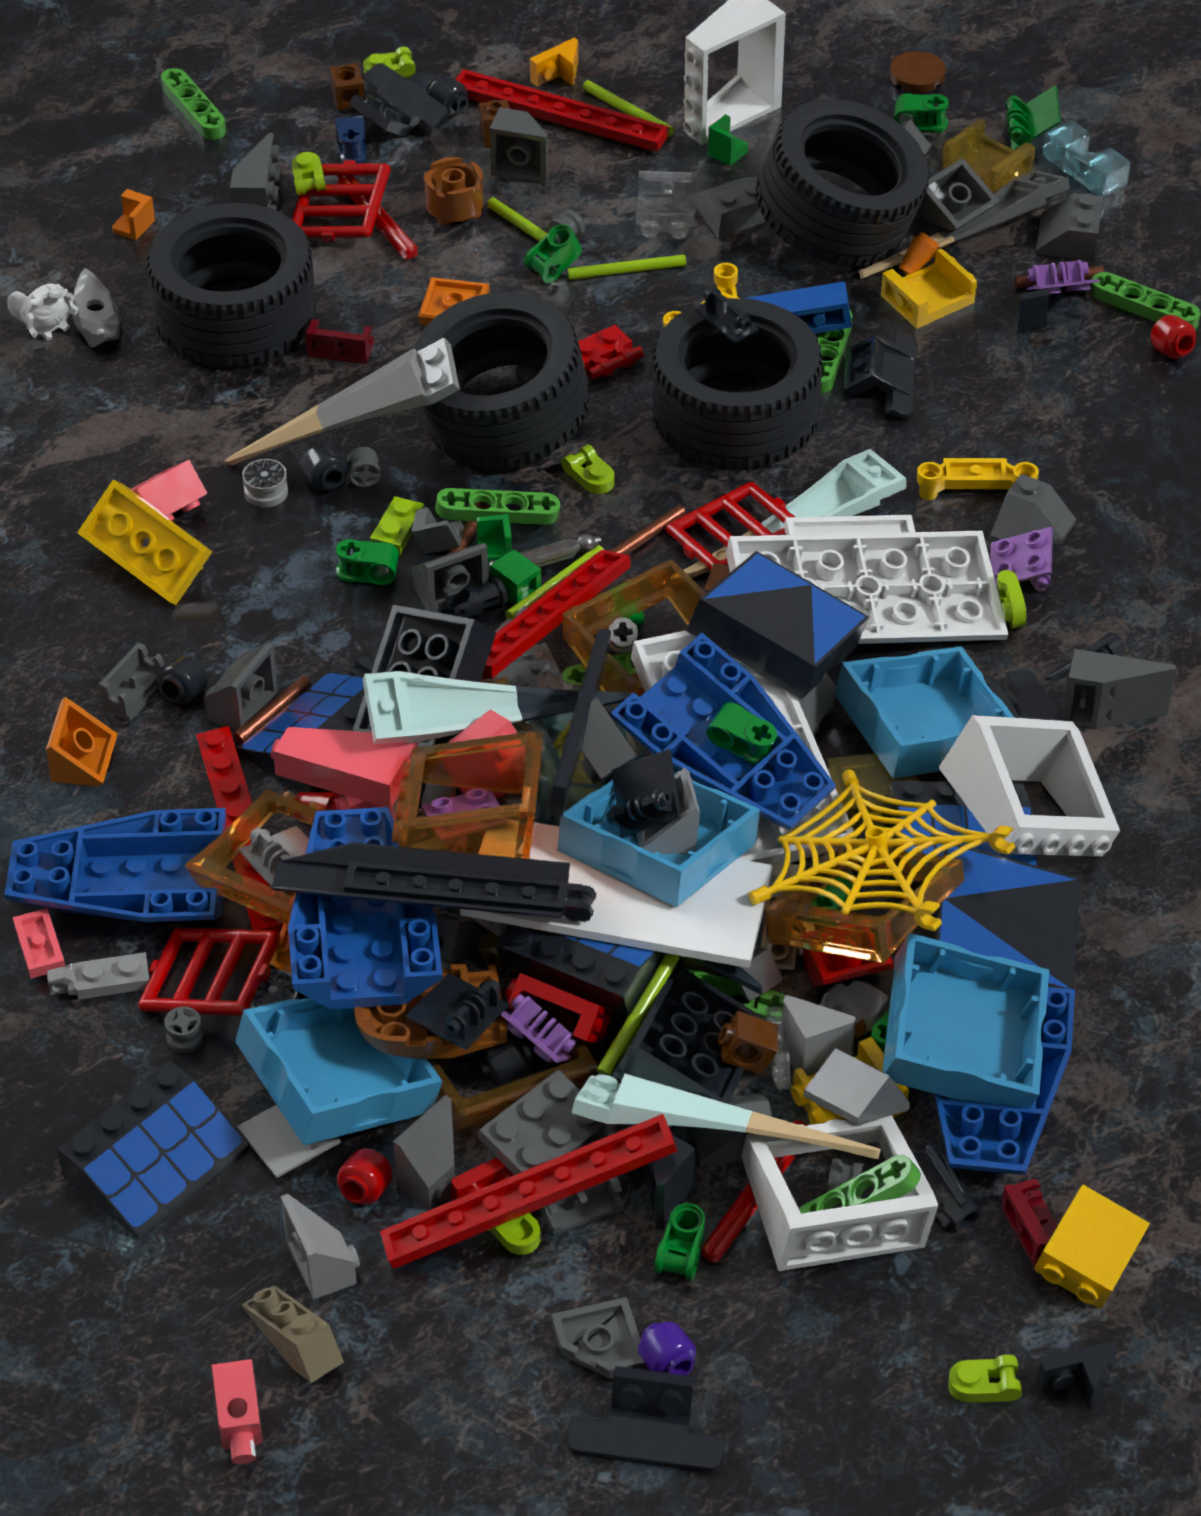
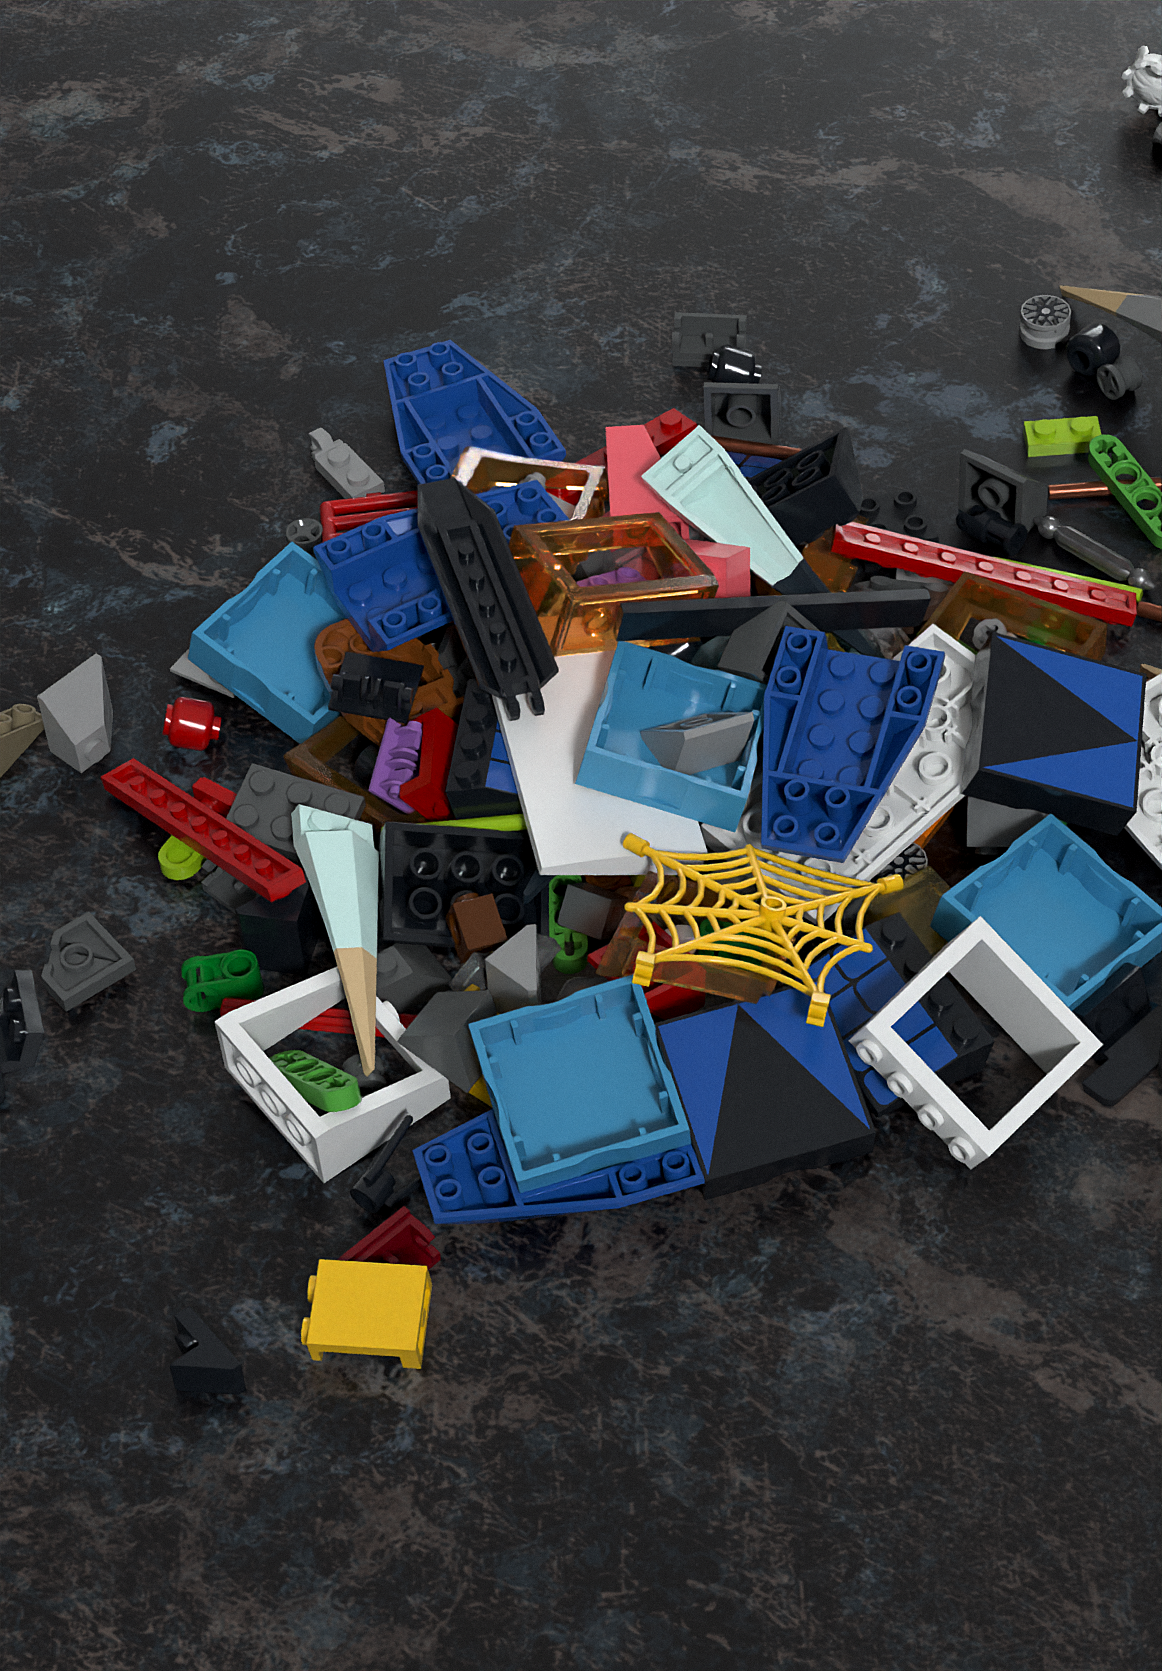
camera: 70 degrees right, 0 degrees up
coral plate [13,908,65,979] -> none
orange slope [46,697,118,787] -> none
slope [57,1060,250,1239] -> none
yellow piece [77,480,213,605] -> none
coral slope [131,460,208,521] -> none
green piece [336,539,399,585] -> none
dark grey slope [393,1095,455,1210] -> none
dark grey panel [412,507,464,554] -> none
green panel [476,514,512,563] -> none
green panel [490,550,541,605] -> none
black hinge [606,749,681,838] -> none
dark purple head [638,1322,696,1375] -> none
green piece [706,702,777,765] -> none
lime plate [948,1354,1022,1403] -> none

